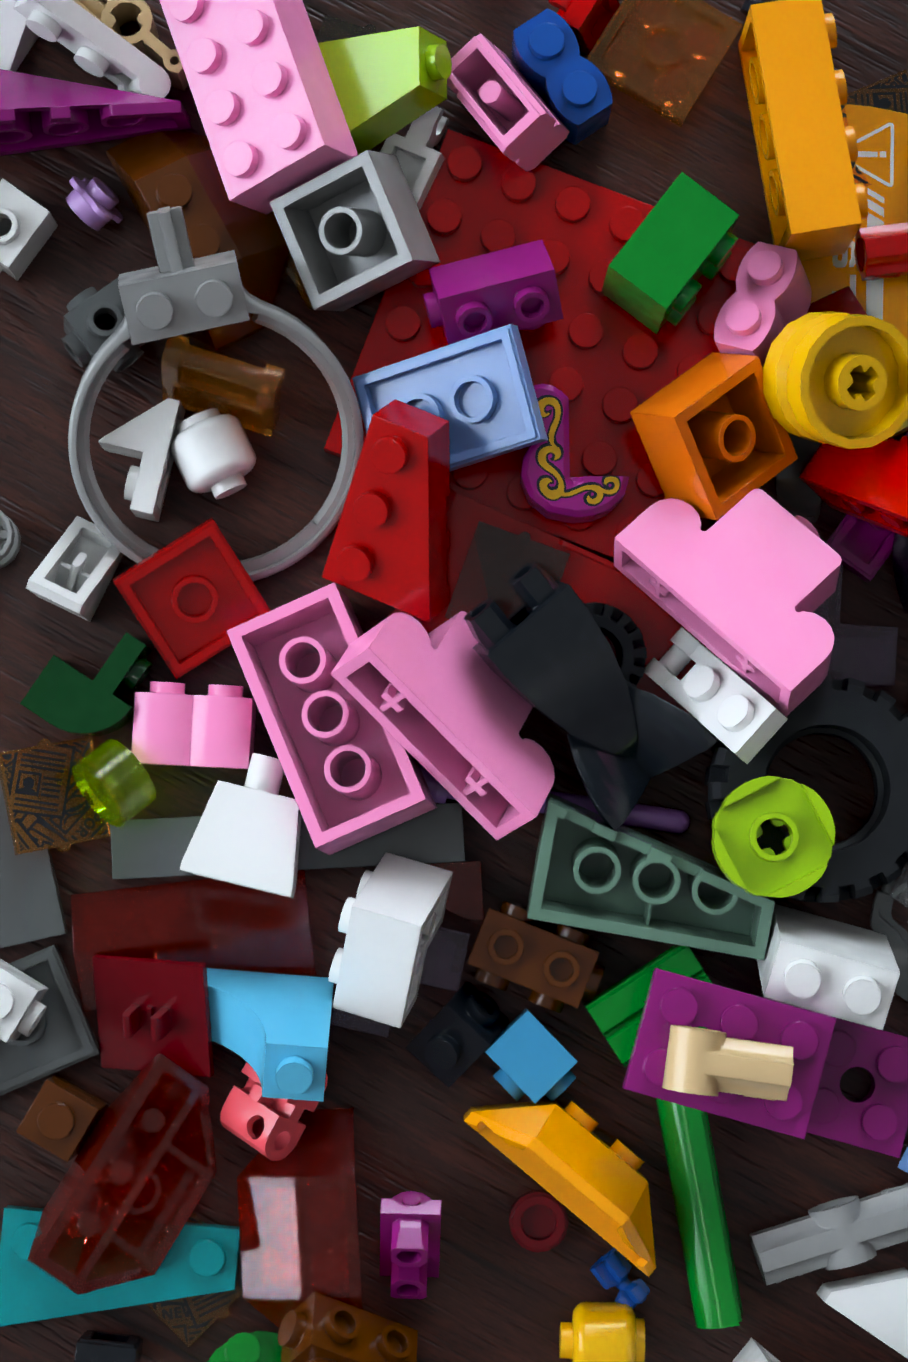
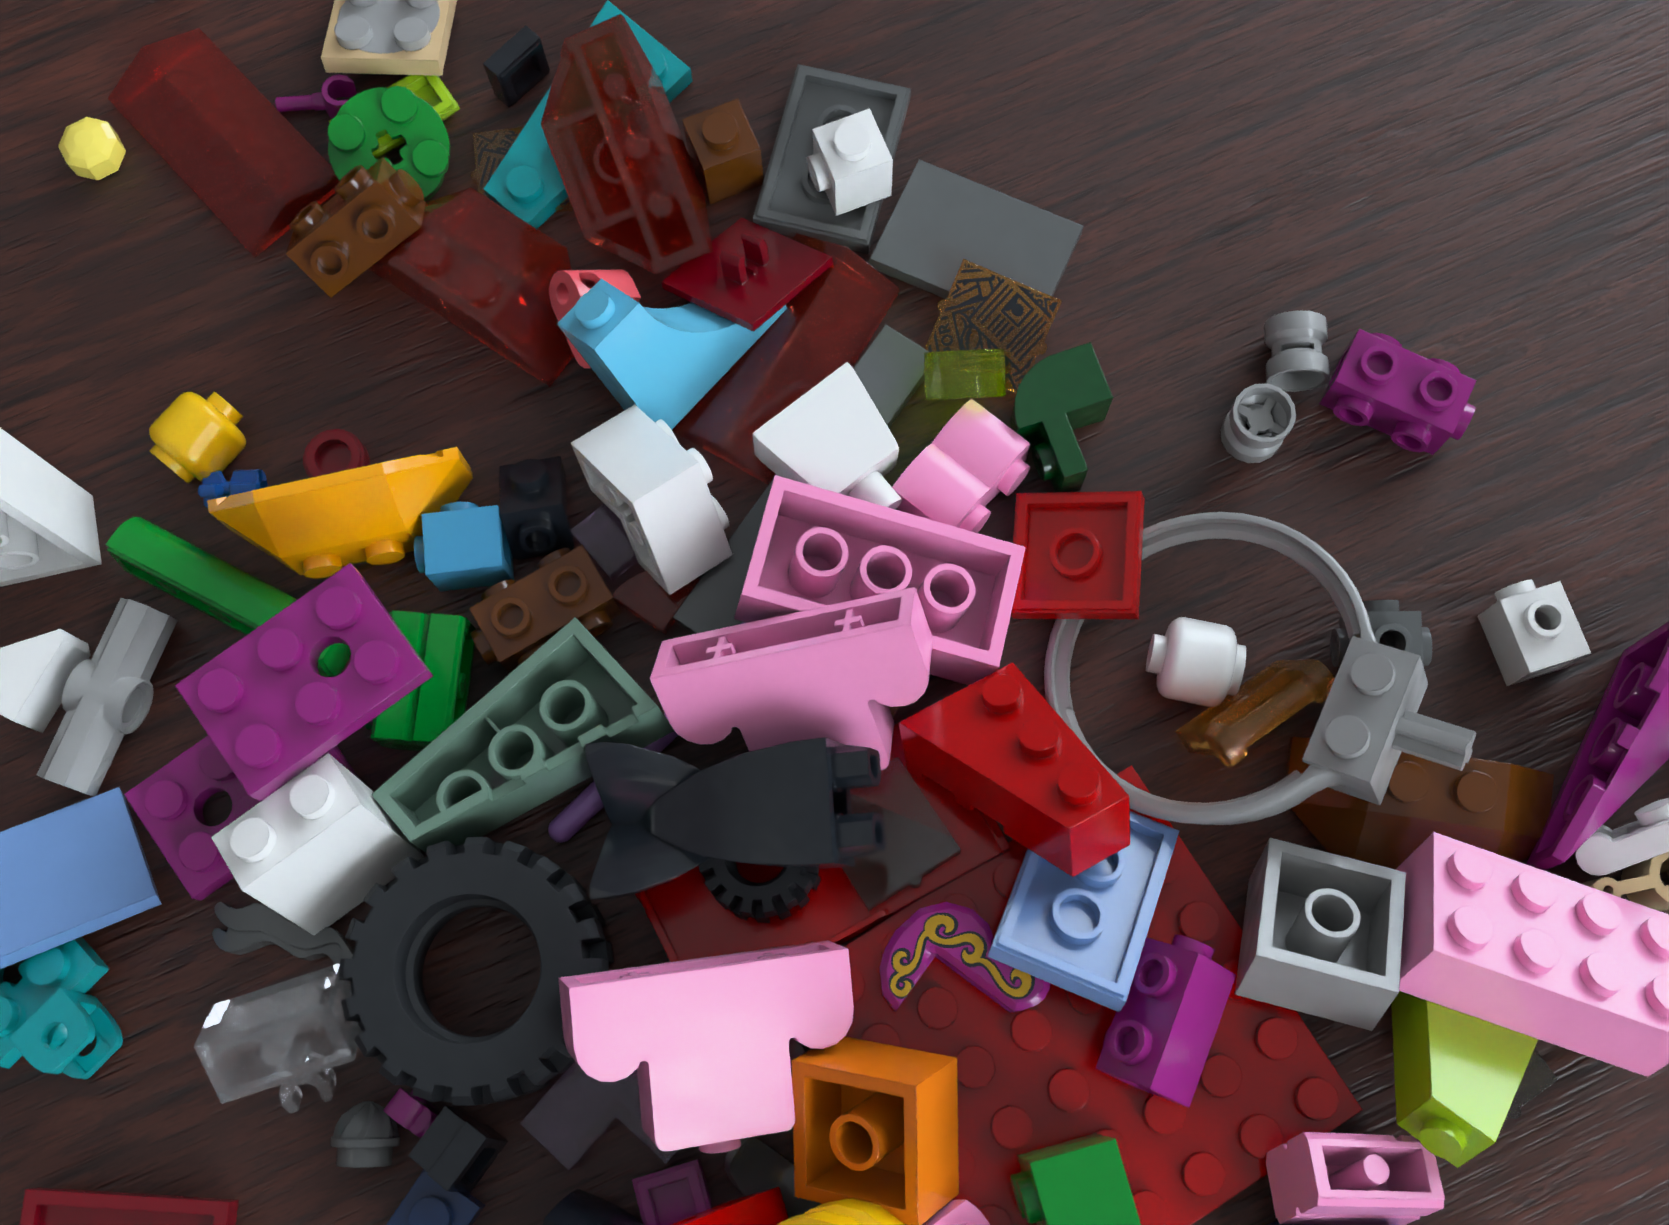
camera: 135 degrees right, 10 degrees down
white slope [26,516,124,622] -> none
lavender plate [65,176,123,231] -> none
white slope [98,398,185,522] -> none
white plate [380,106,449,209] -> none
magenta hips [380,1191,442,1299] -> none
white plate [644,627,788,764] -> none
tan piece [662,1025,794,1101] -> none
lime plate [711,776,836,898] -> none

